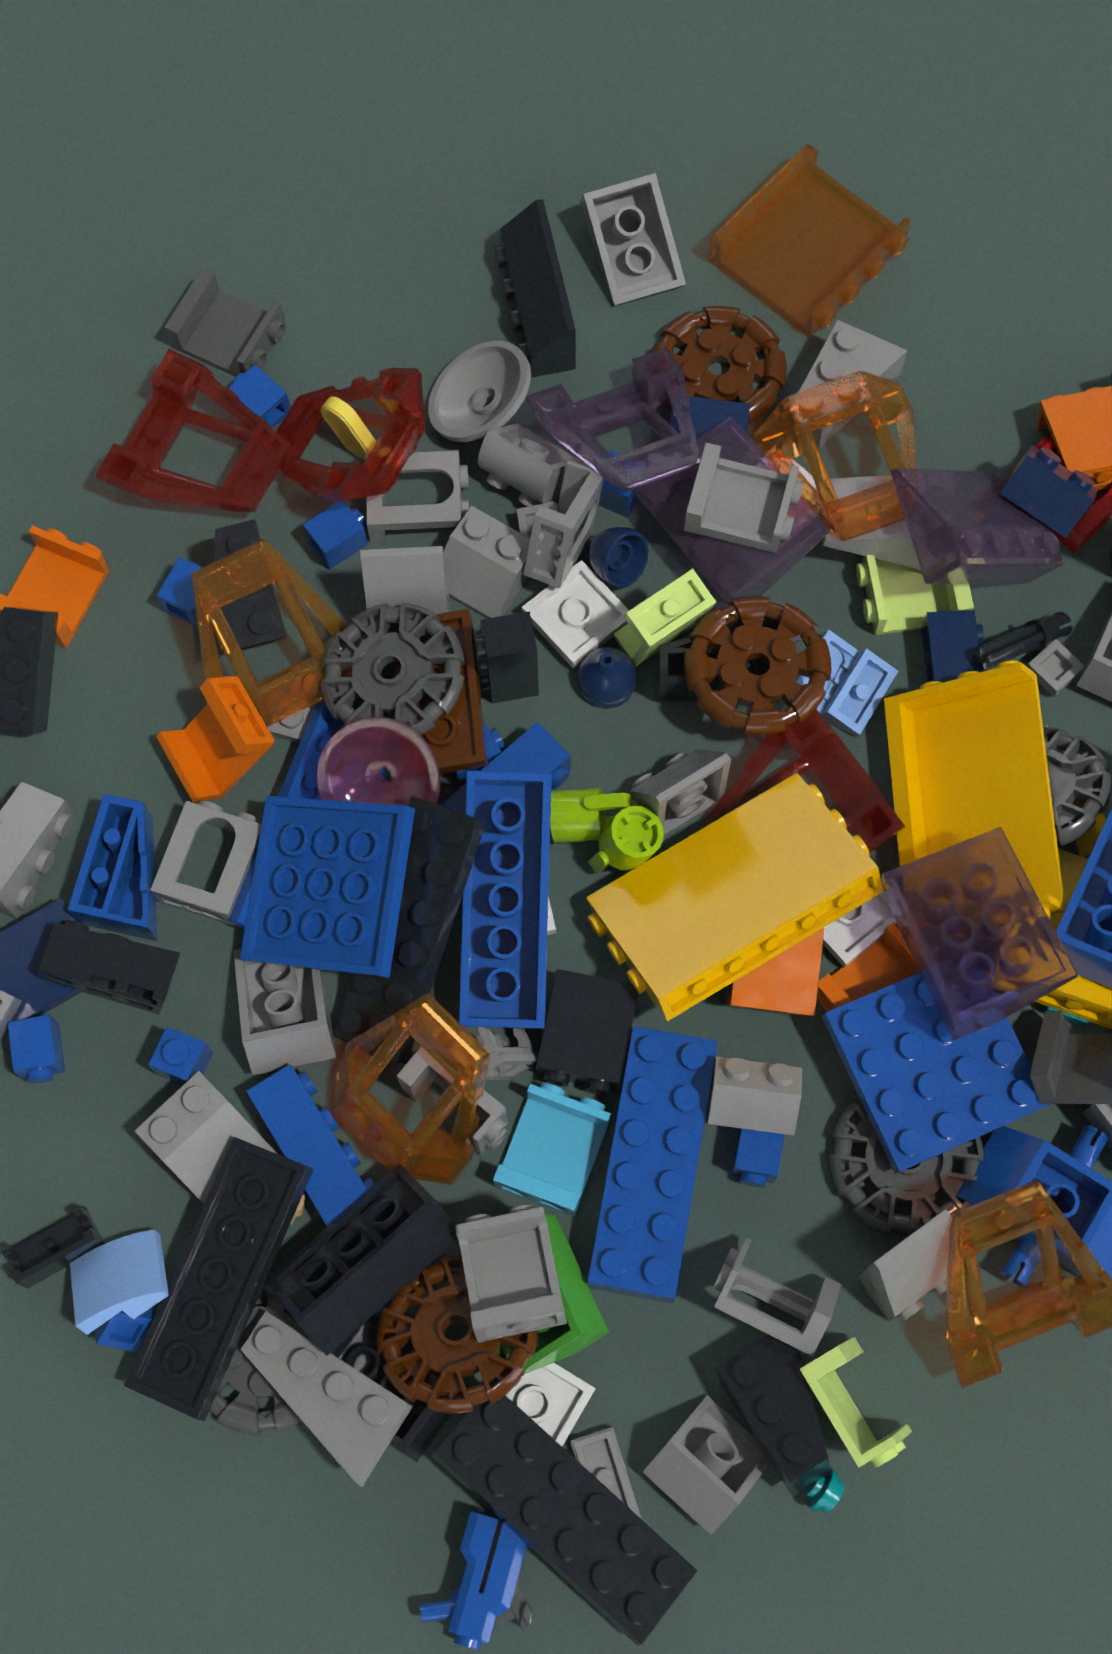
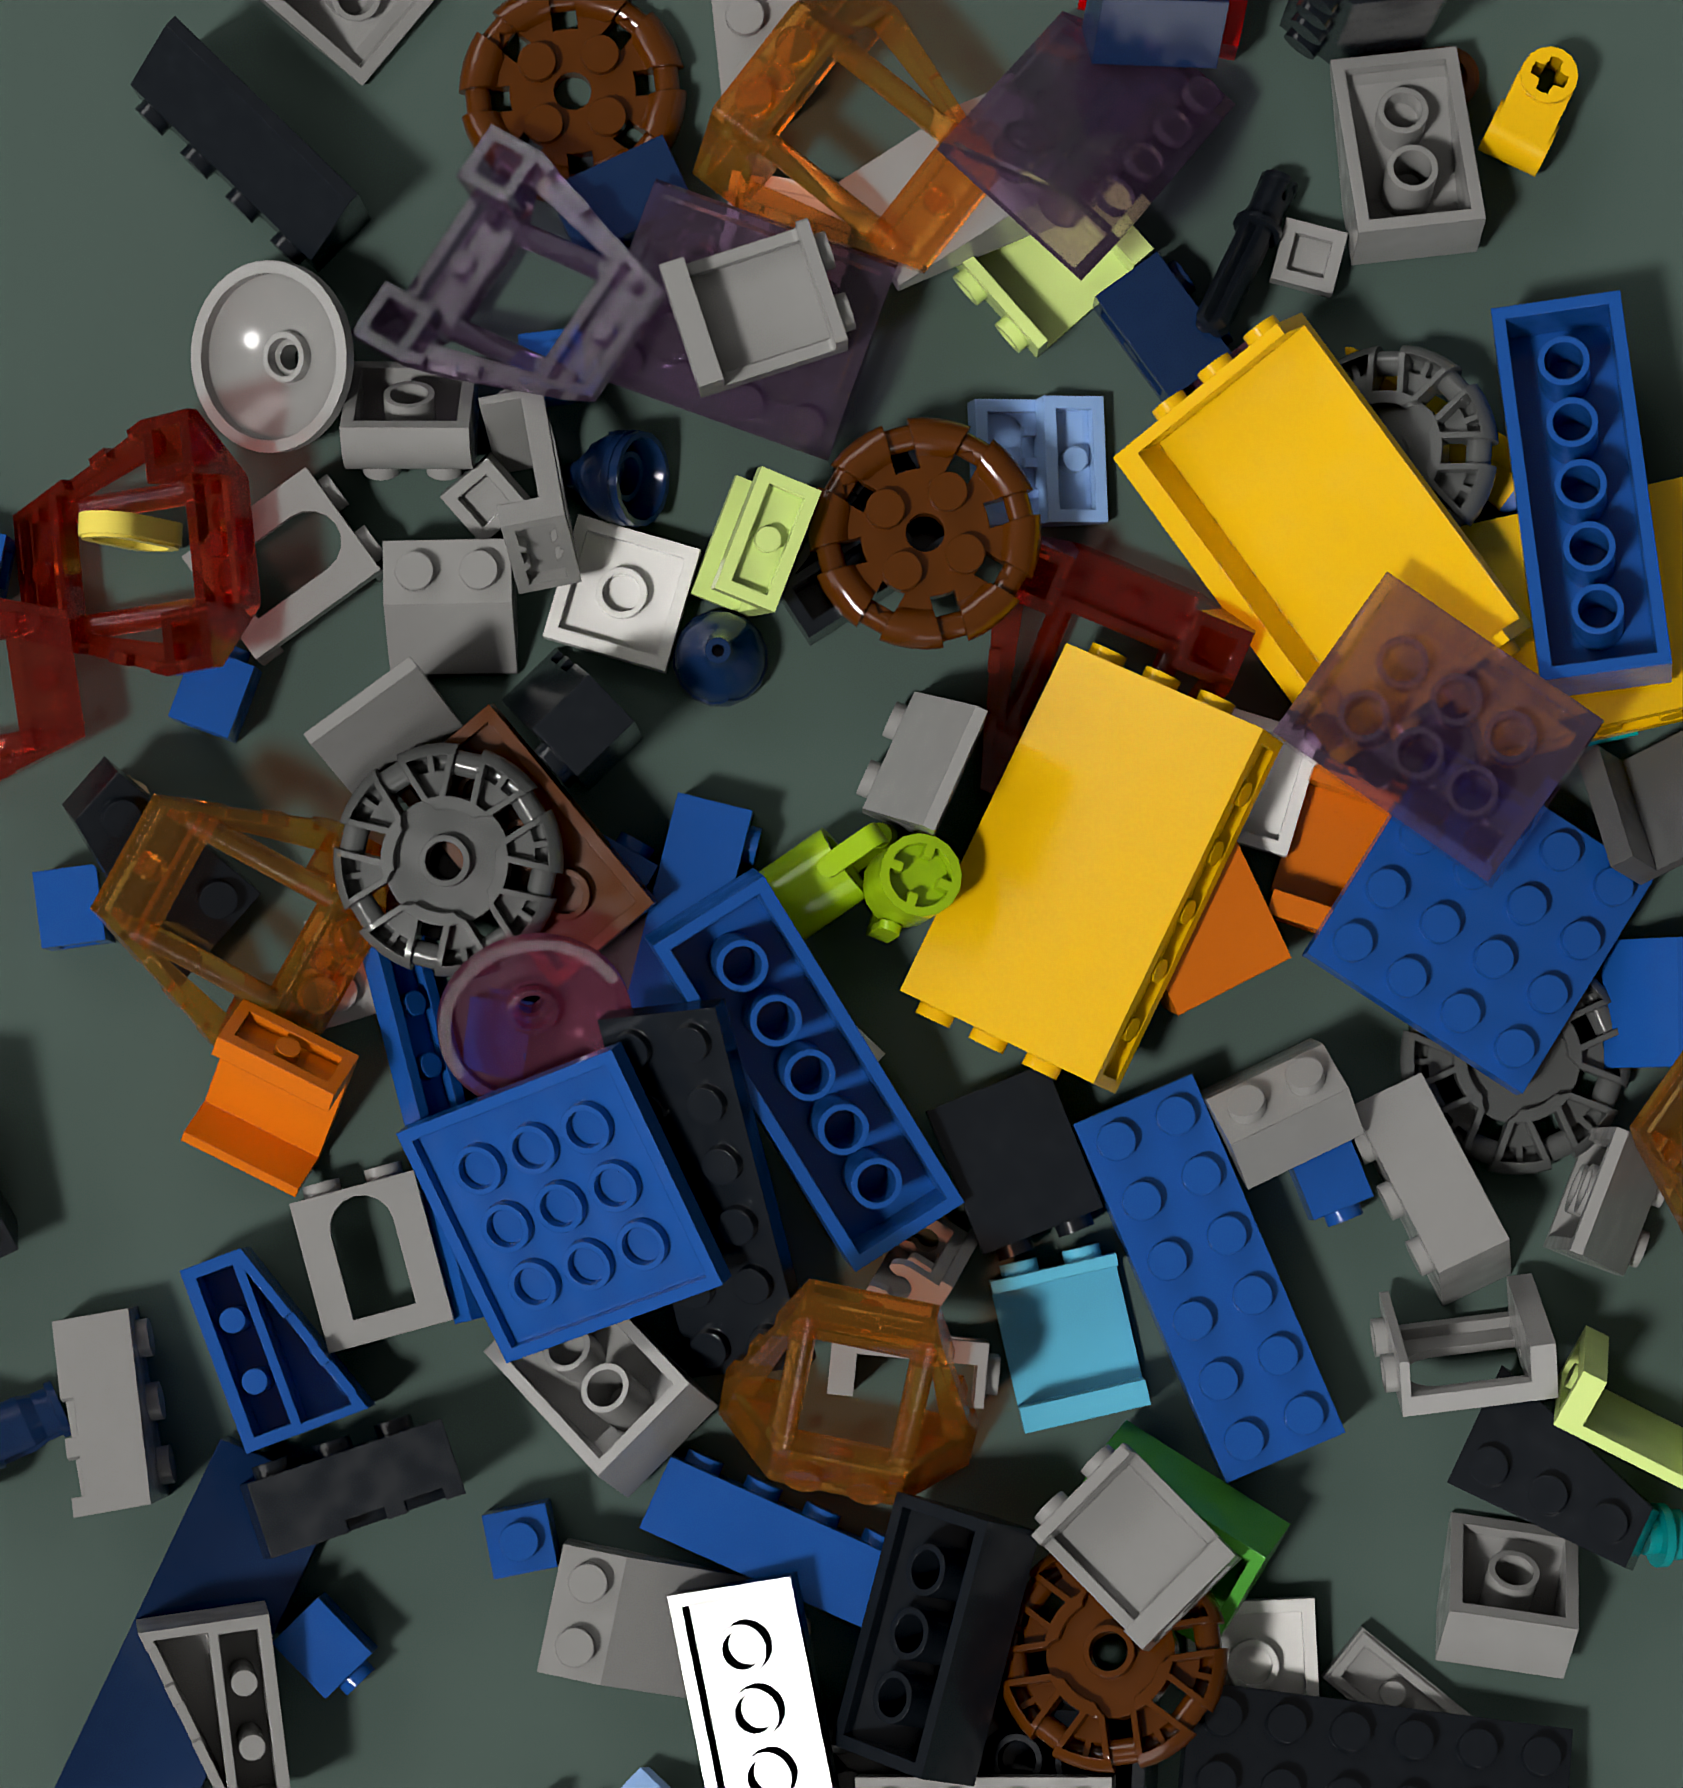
camera: 30 degrees left, 15 degrees up
none -> light grey wedge [1351,1073,1511,1307]

